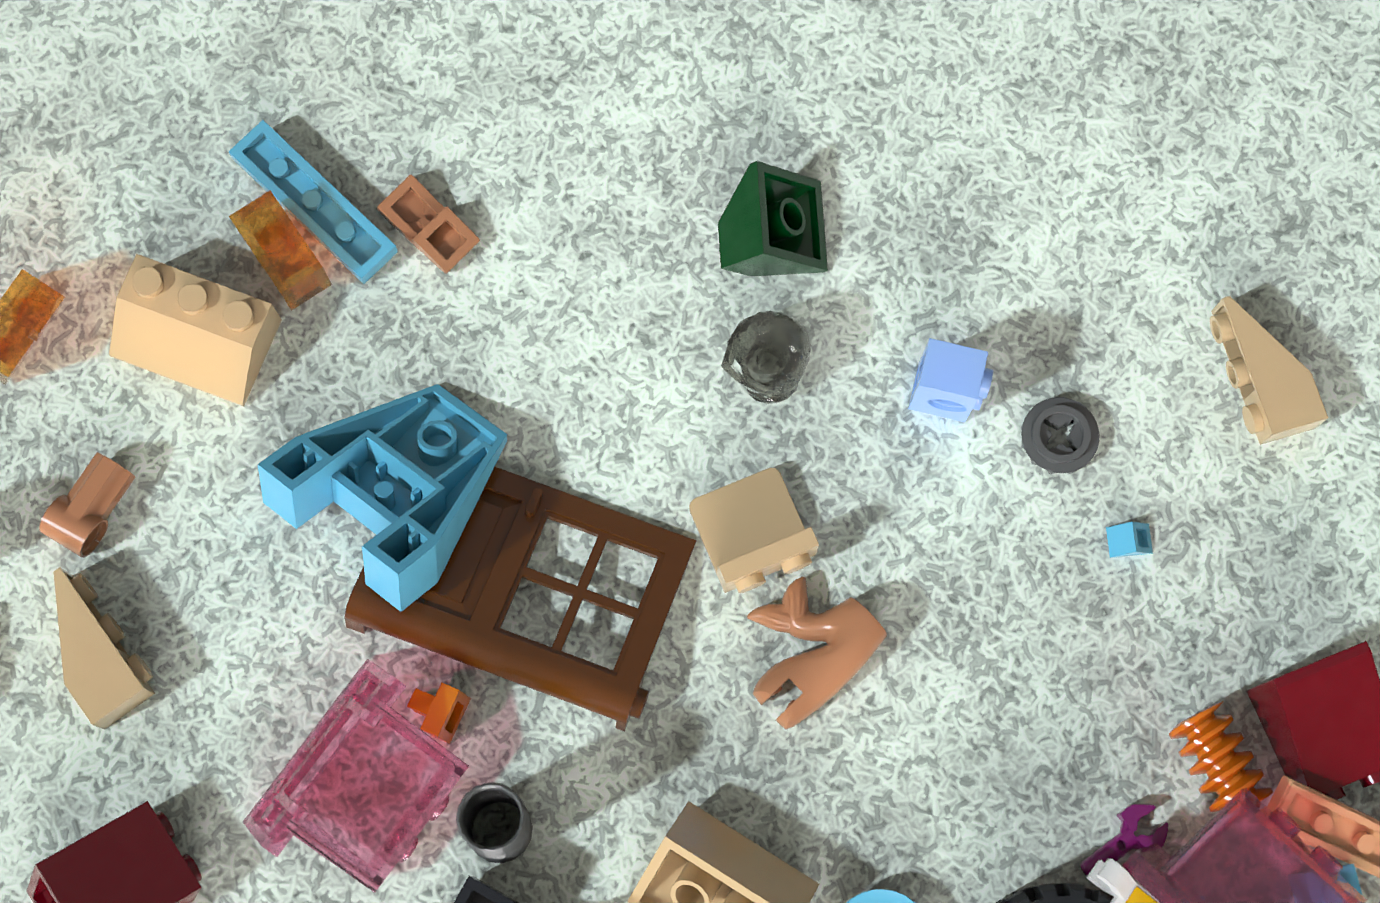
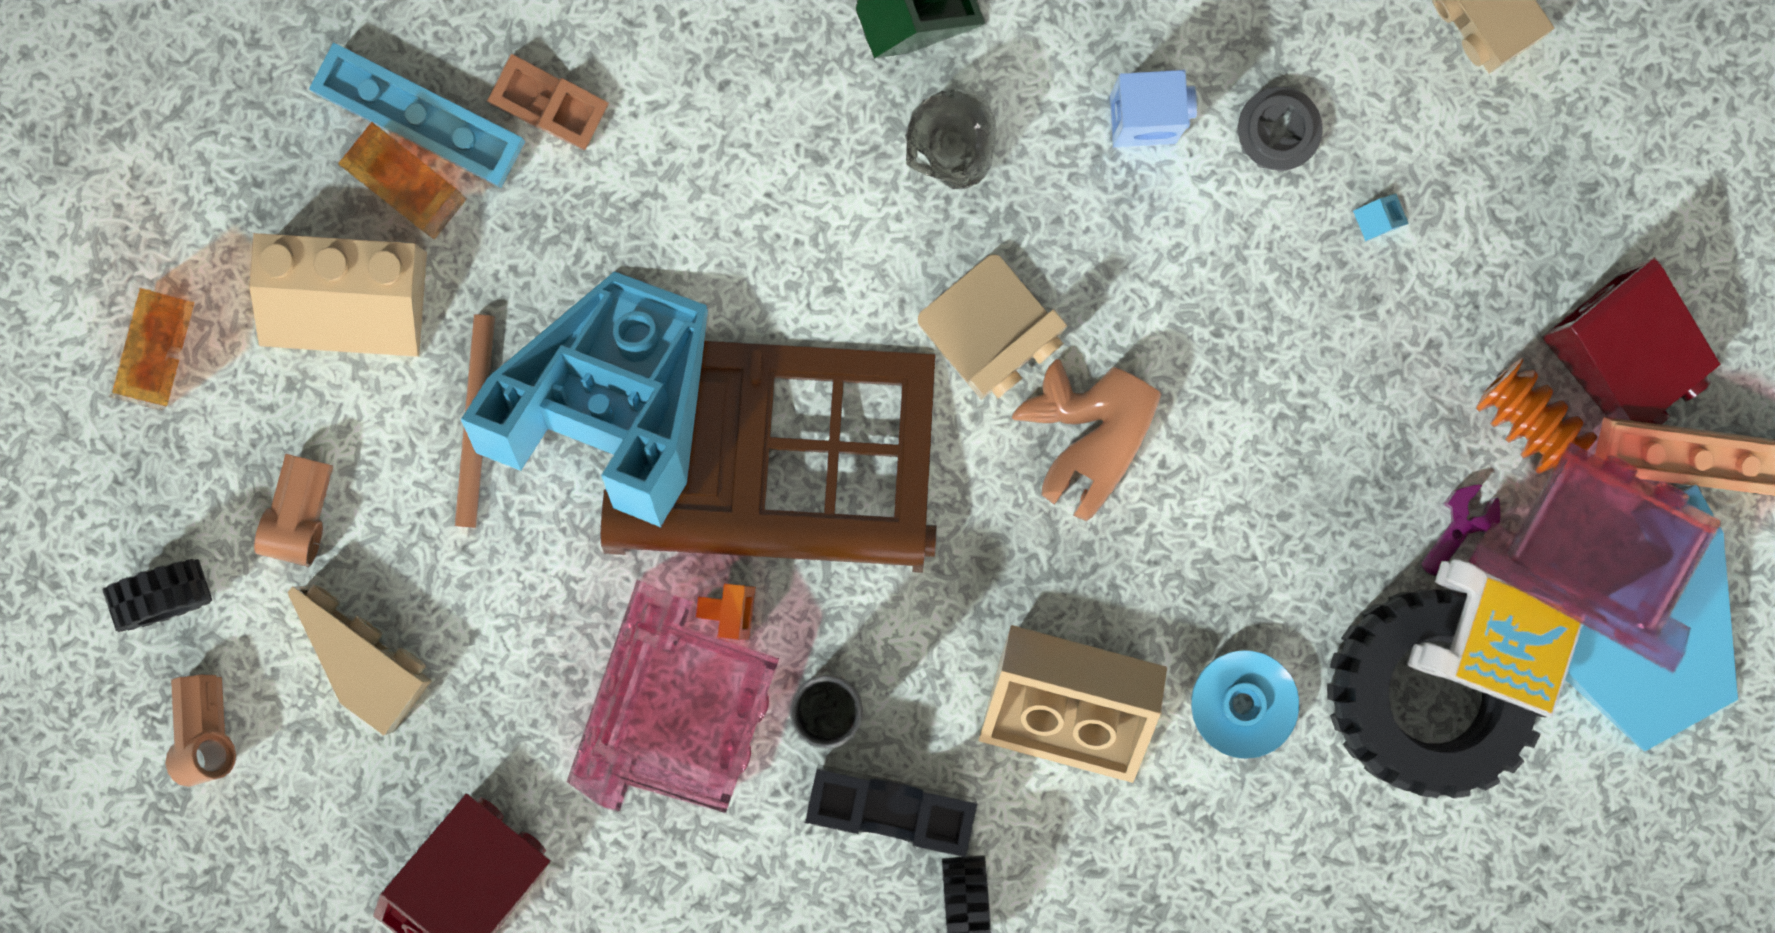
camera: 15 degrees left, 10 degrees up
none -> nougat bar [455,314,495,528]

